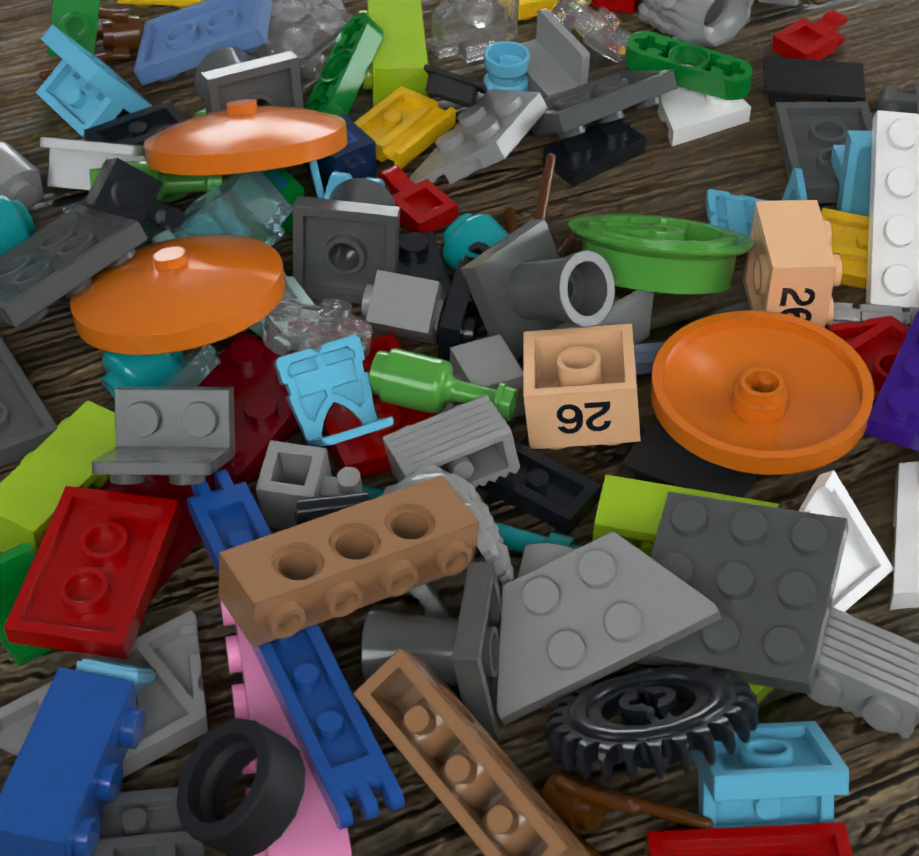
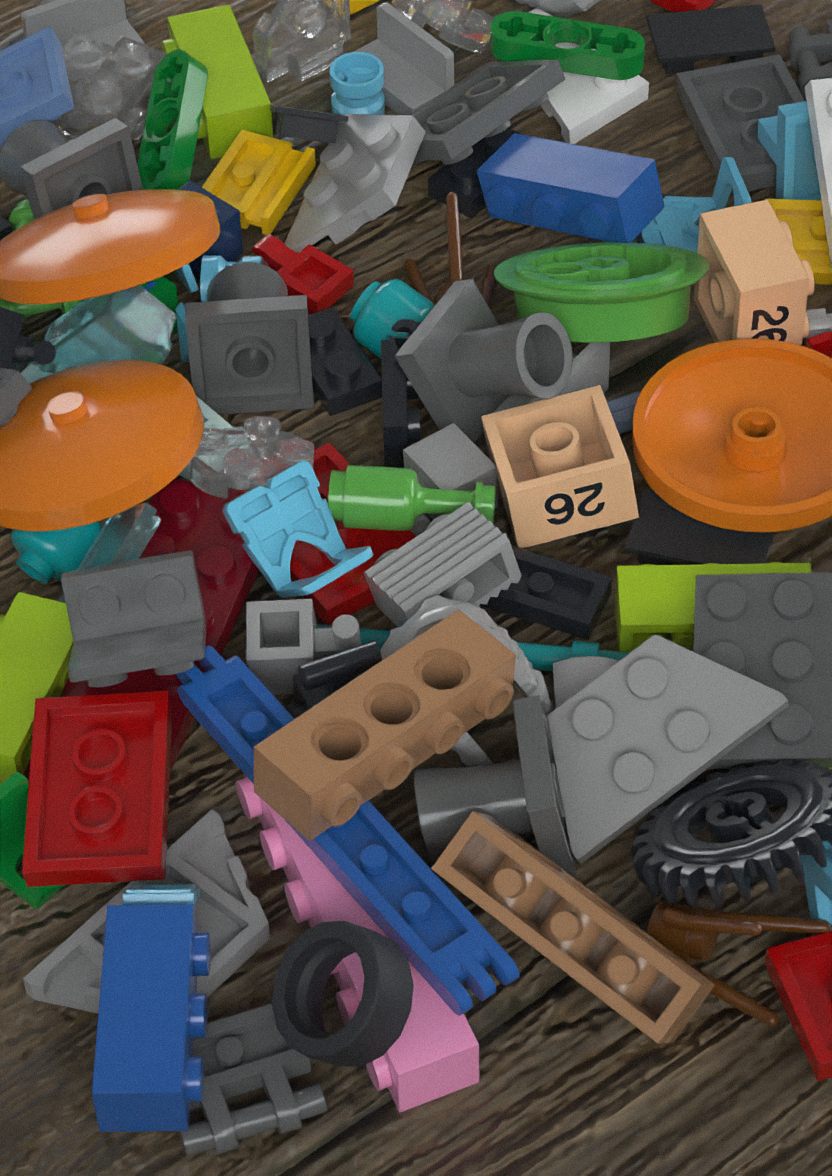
camera: 10 degrees left, 5 degrees up
light grey brick [361,270,447,344] -> none
none -> blue brick [477,133,665,243]

